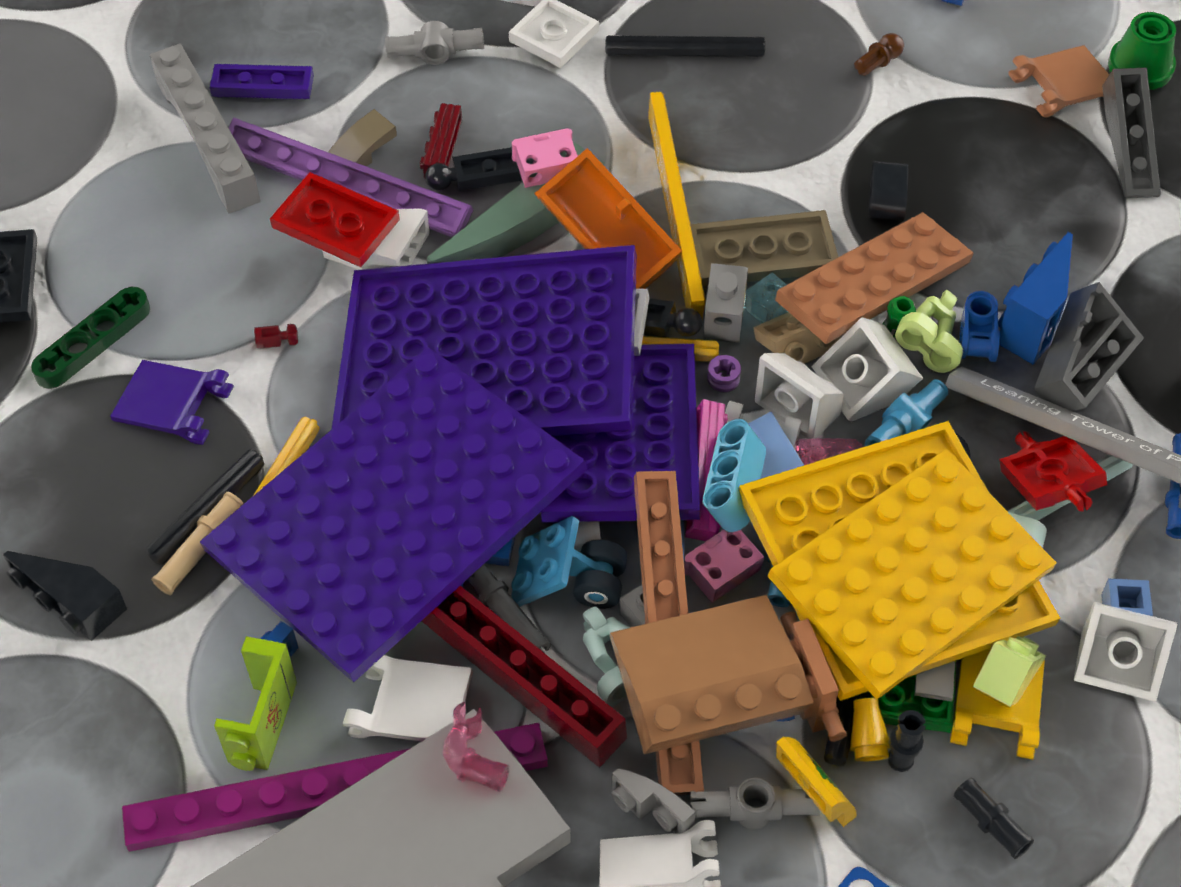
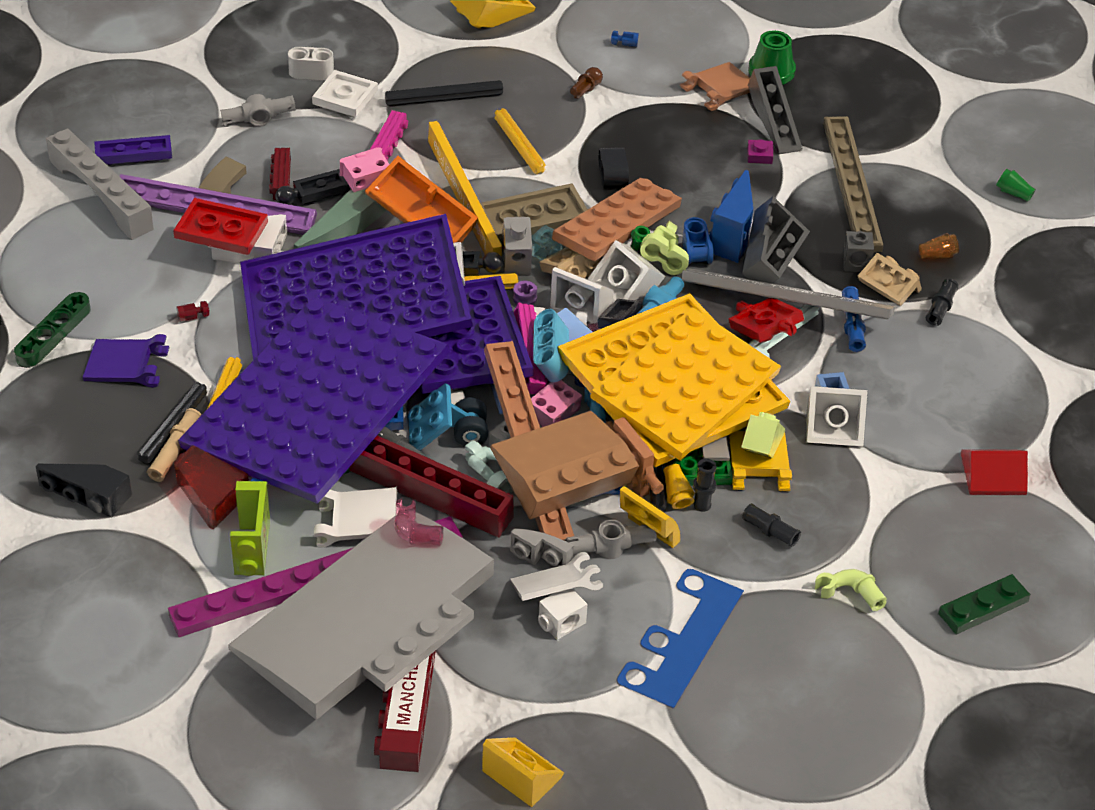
camera: 15 degrees left, 10 degrees down
none -> clear red slope [174,445,249,530]
none -> dark pink piece [370,110,408,161]
none -> yellow axle [495,108,546,174]
none -> black tile [598,299,642,328]
none -> magenta plate [747,140,773,164]

